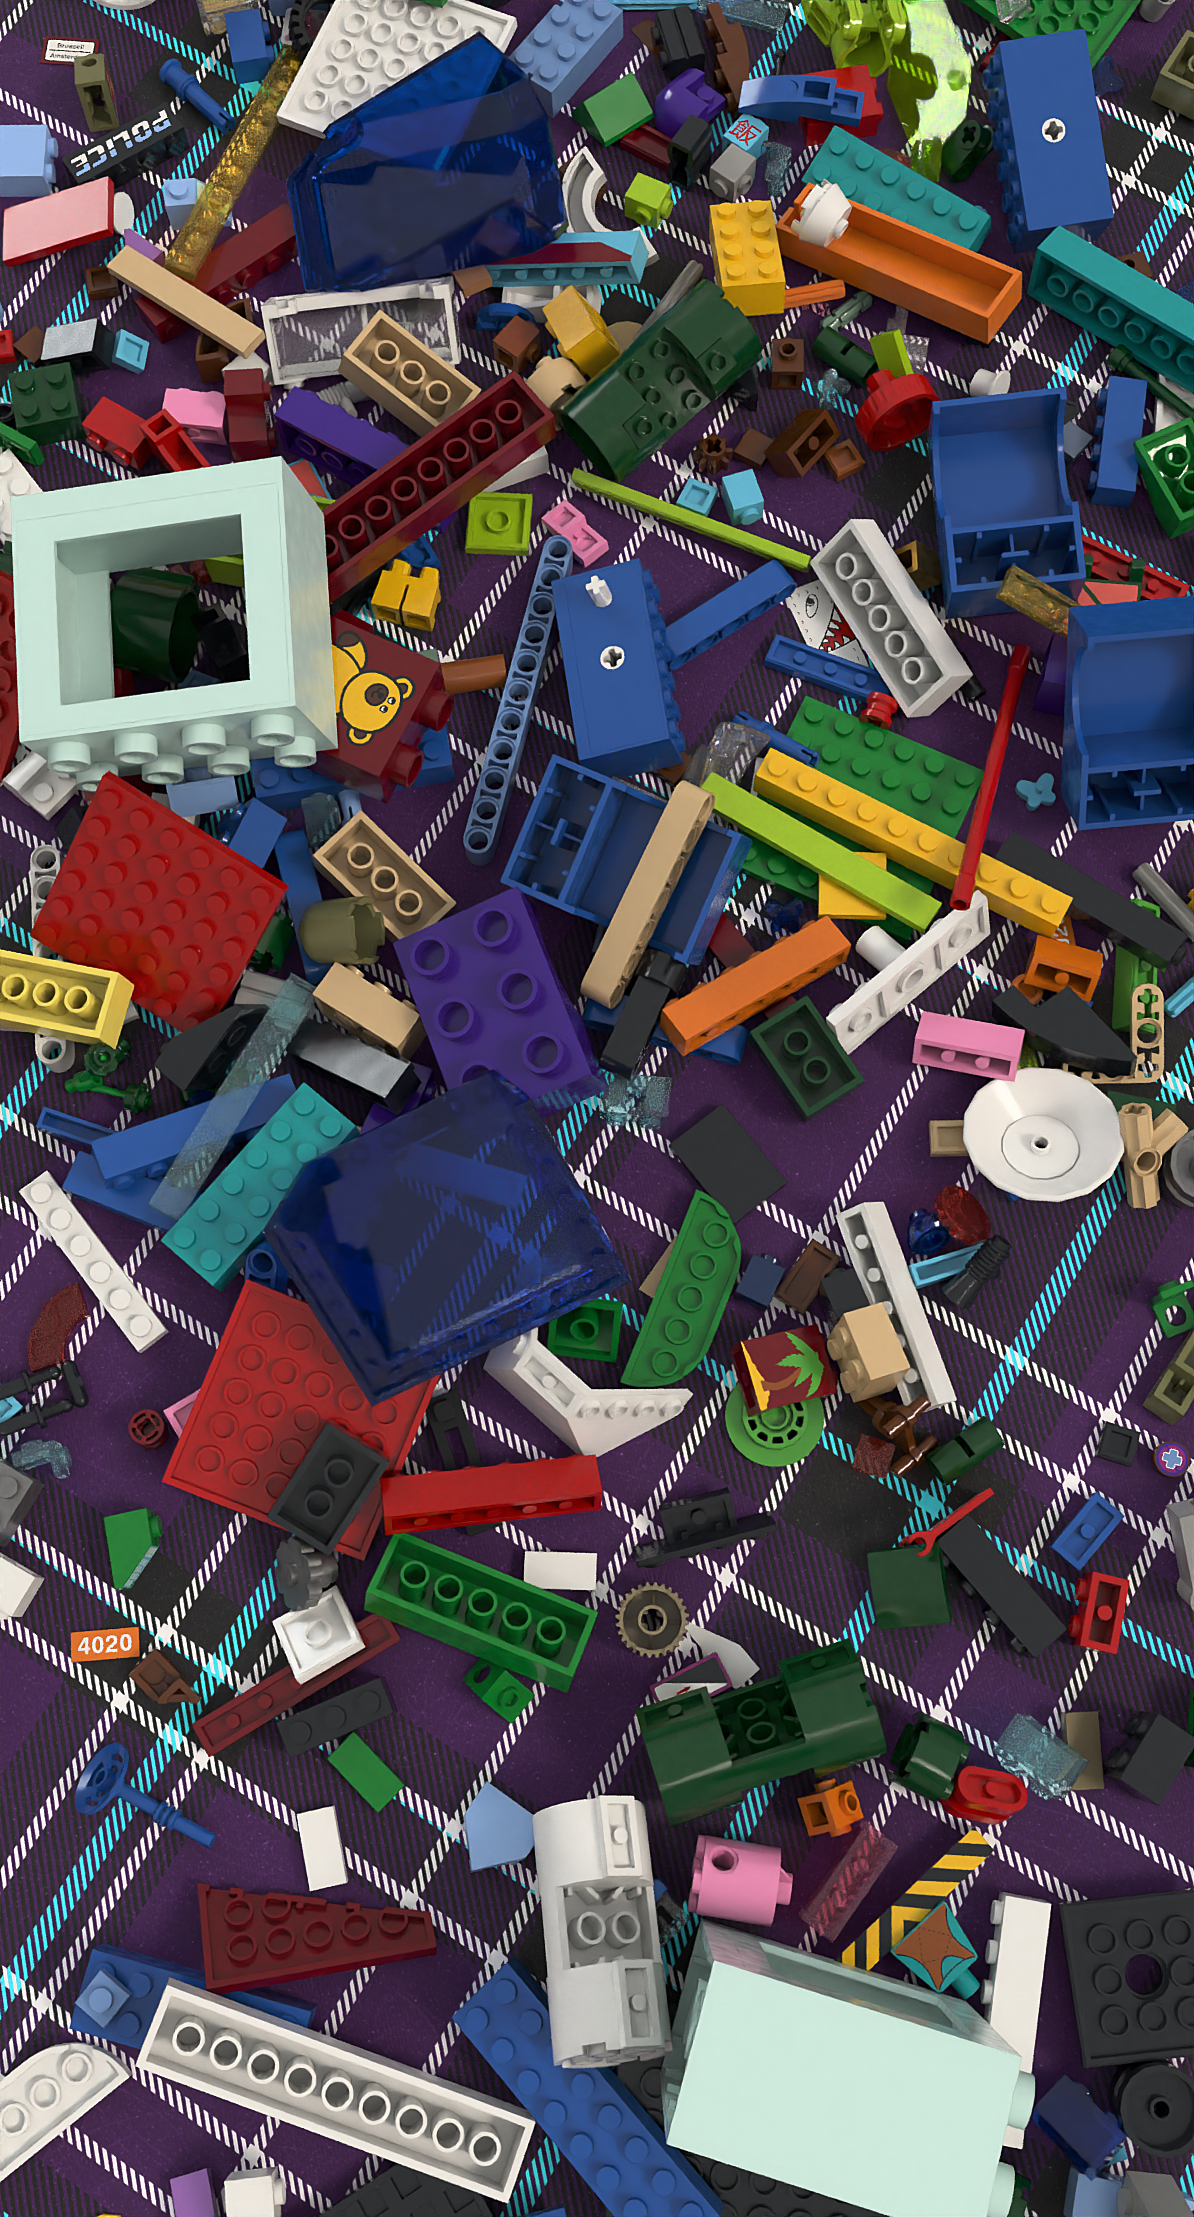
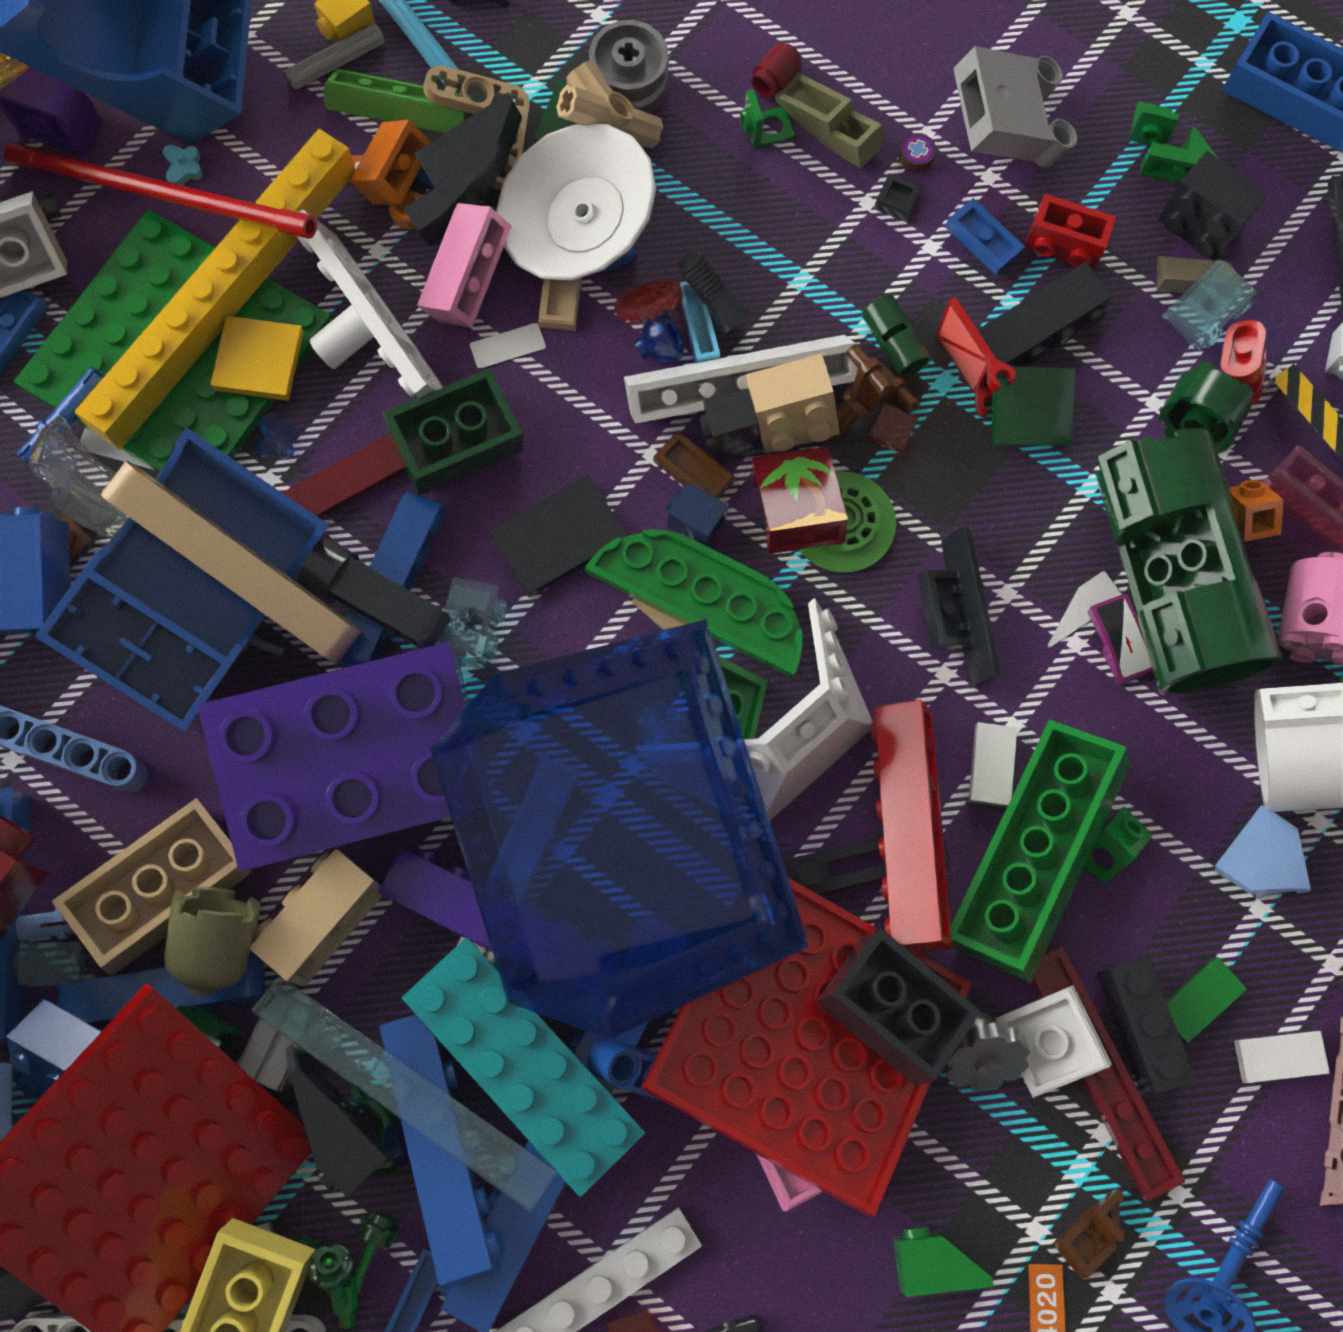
camera: 90 degrees left, 0 degrees up
dark red wheel [128,1409,169,1450] -> none
black brick [285,1018,422,1115] -> none
dark tan brick [615,1582,689,1658] -> none
orange brick [659,915,851,1056] -> none
lime tile [701,772,942,934] -> none
red wheel [859,692,899,730] -> none
black brick [994,832,1188,973] -> none
none -> white sticker [470,323,546,369]

